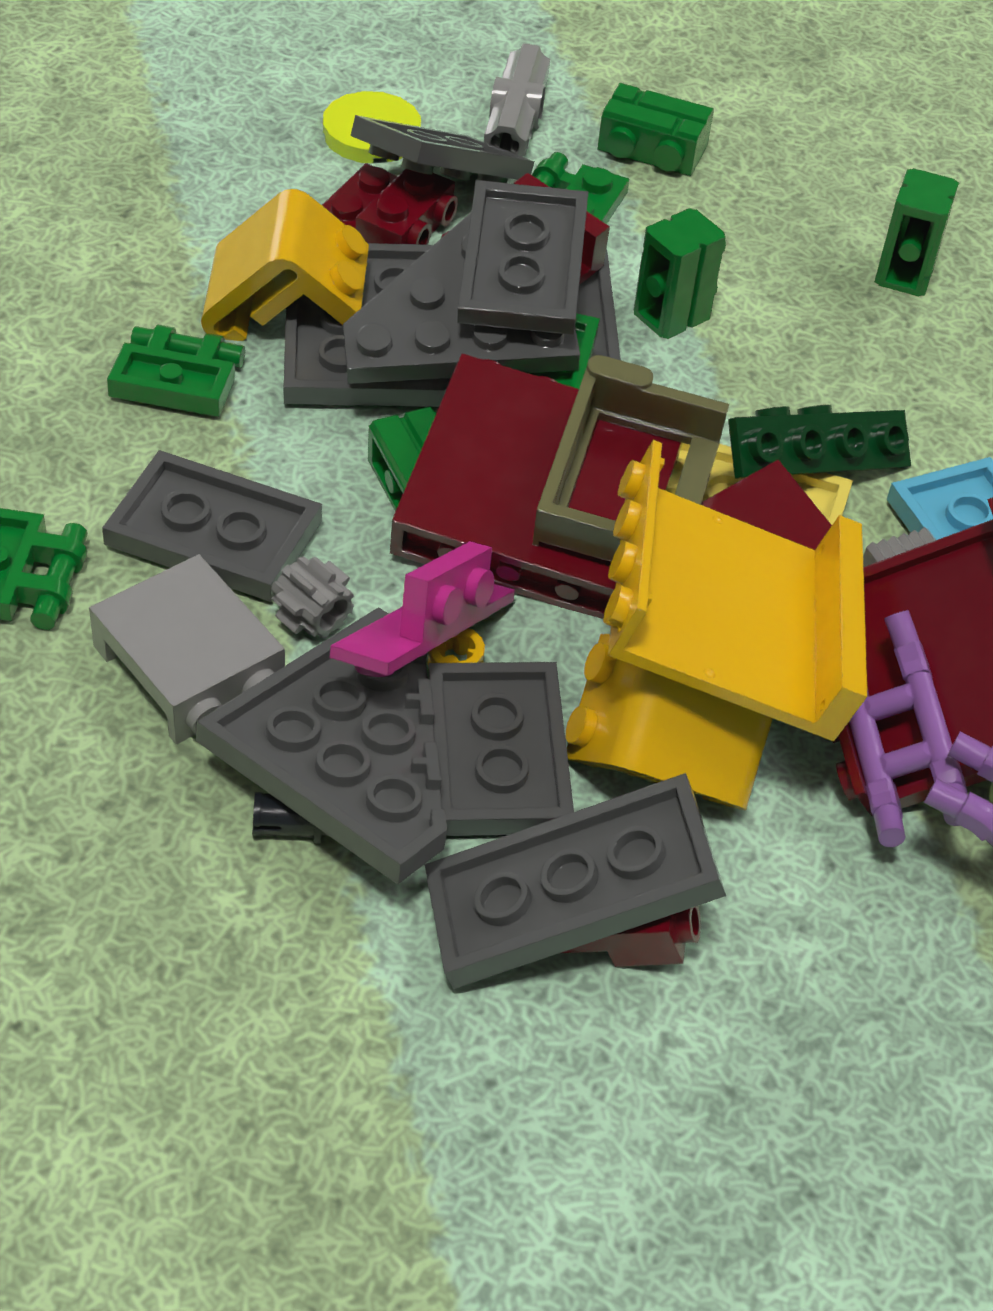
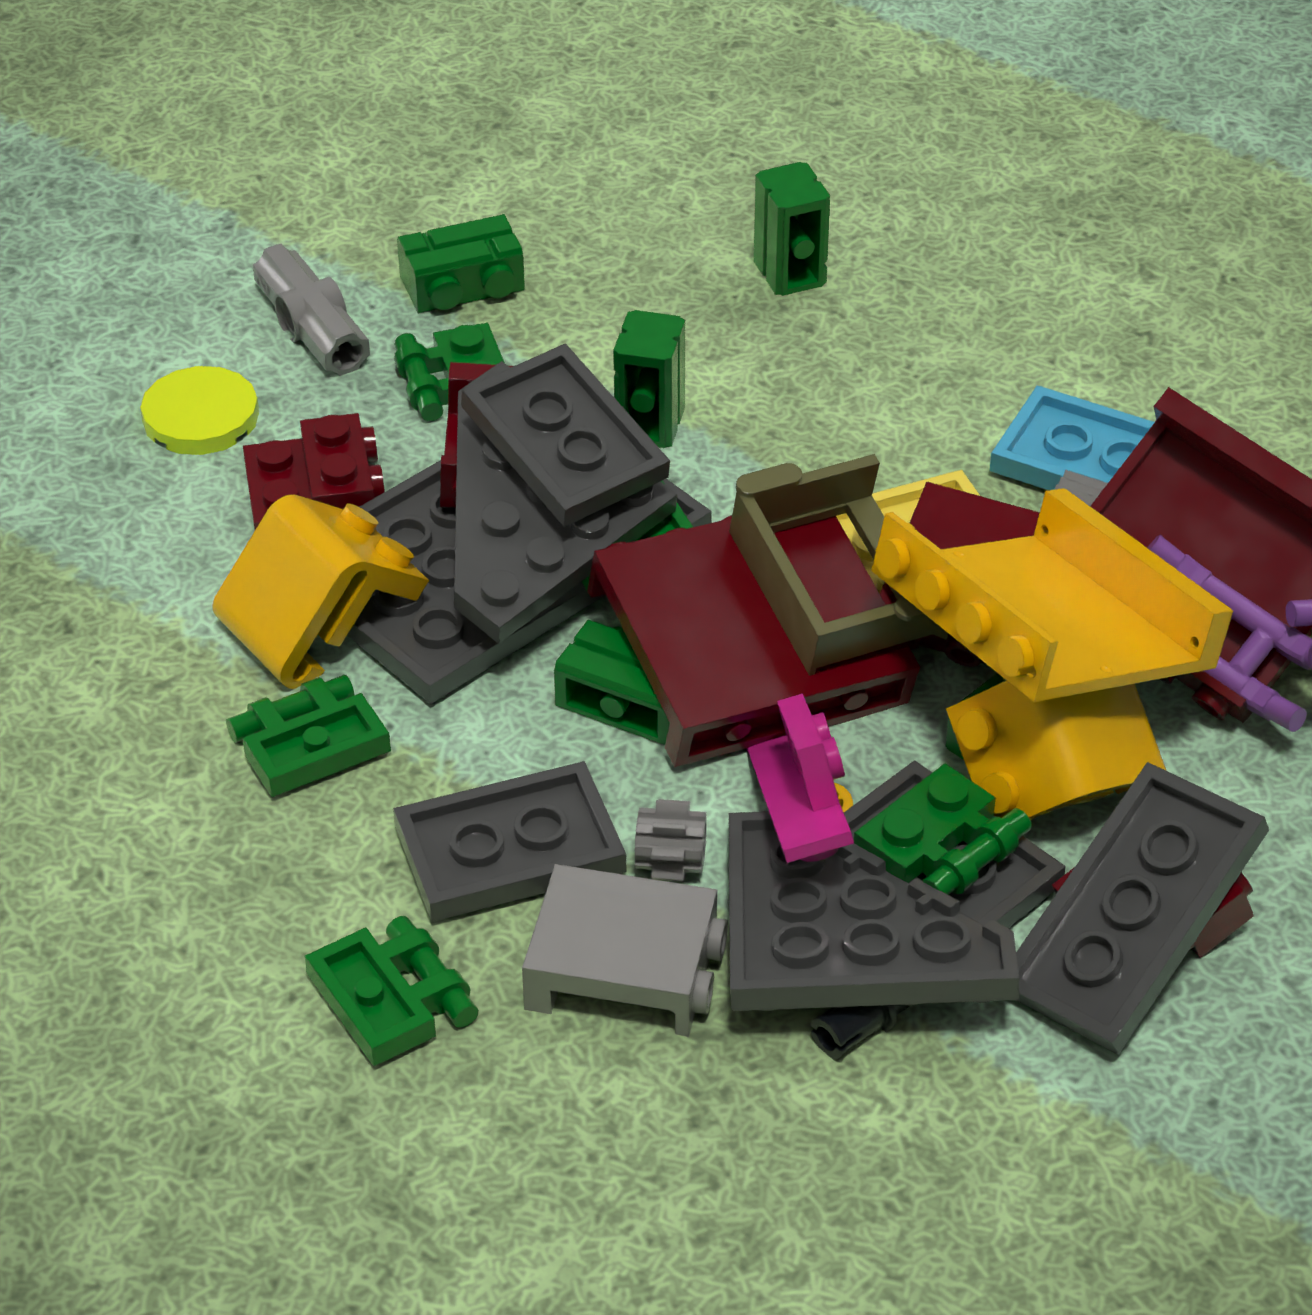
camera: 35 degrees left, 5 degrees down
dark grey plate [350,115,535,183] -> none
dark green bracket [728,405,911,479] -> none
none -> green plate [854,763,1032,895]

